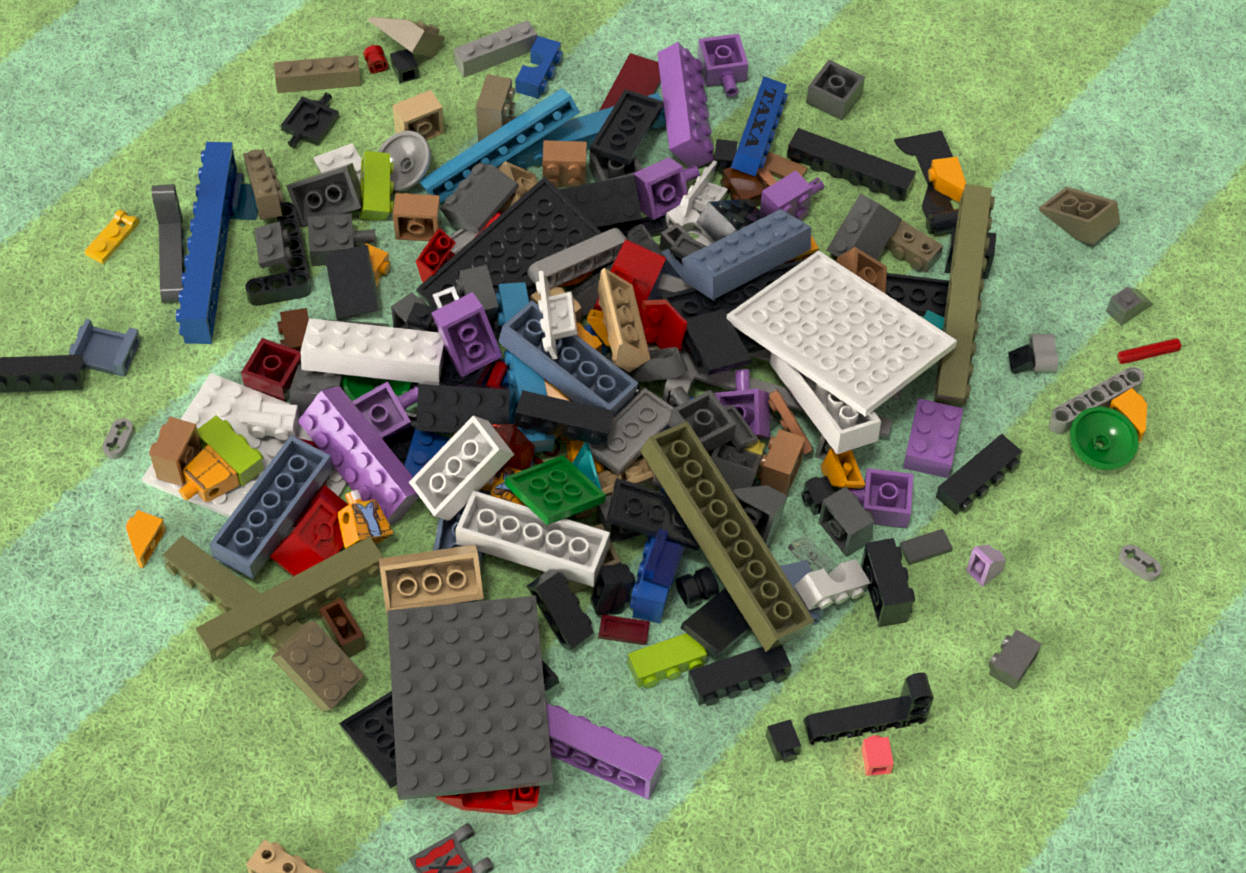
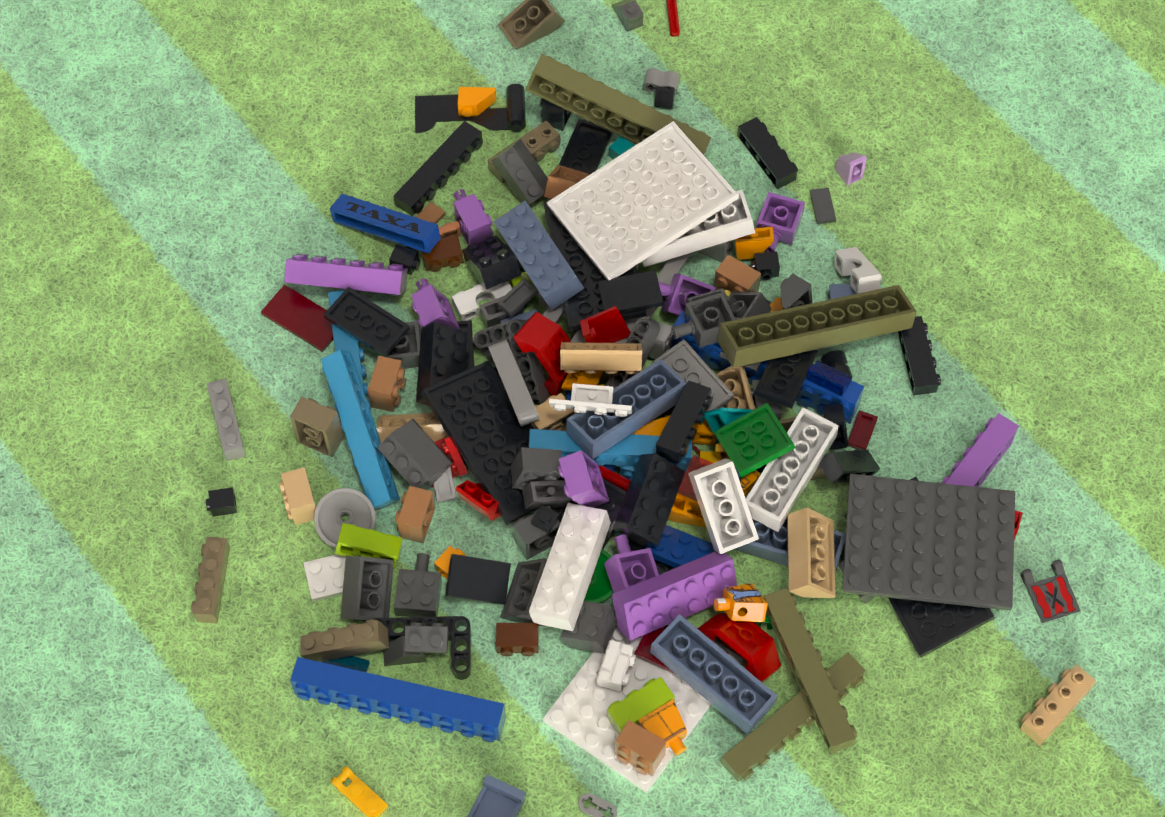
camera: 75 degrees left, 5 degrees up
light orange slope [126,510,166,568] -> none
dark grey beam [152,184,184,303] -> none
dark red brick [241,338,301,402] -> none
dark tan brick [271,621,365,711] -> none
black plate [281,92,340,148] -> none
reddish brown brick [319,598,366,657] -> none
red wheel [363,45,389,74] -> none
slope [368,17,445,58] -> none
blue arch [515,36,563,99] -> none
lime brick [627,633,707,688] -> none
white bracket [680,160,728,218] -> none
black tile [680,588,751,658] -> none
medium lavender brick [697,33,748,97] -> none
black brick [765,719,801,762] -> none
nougat plate [768,388,813,454] -> none
clear plate [788,535,838,575] -> none
black beam [803,672,934,745] -> none
dark grey brick [806,60,865,120] -> none
dark grey brick [818,487,874,557] -> none
black brick [861,538,915,627] -> none
coral brick [861,735,894,776] -> none
medium lavender brick [903,398,963,478] -> none
flat silver brick [988,629,1042,690] -> none
light grey beam [1049,367,1144,434] -> none
green dish [1070,407,1139,470] -> none
light orange slope [1109,388,1147,442] -> none
light grey beam [1119,545,1161,582] -> none

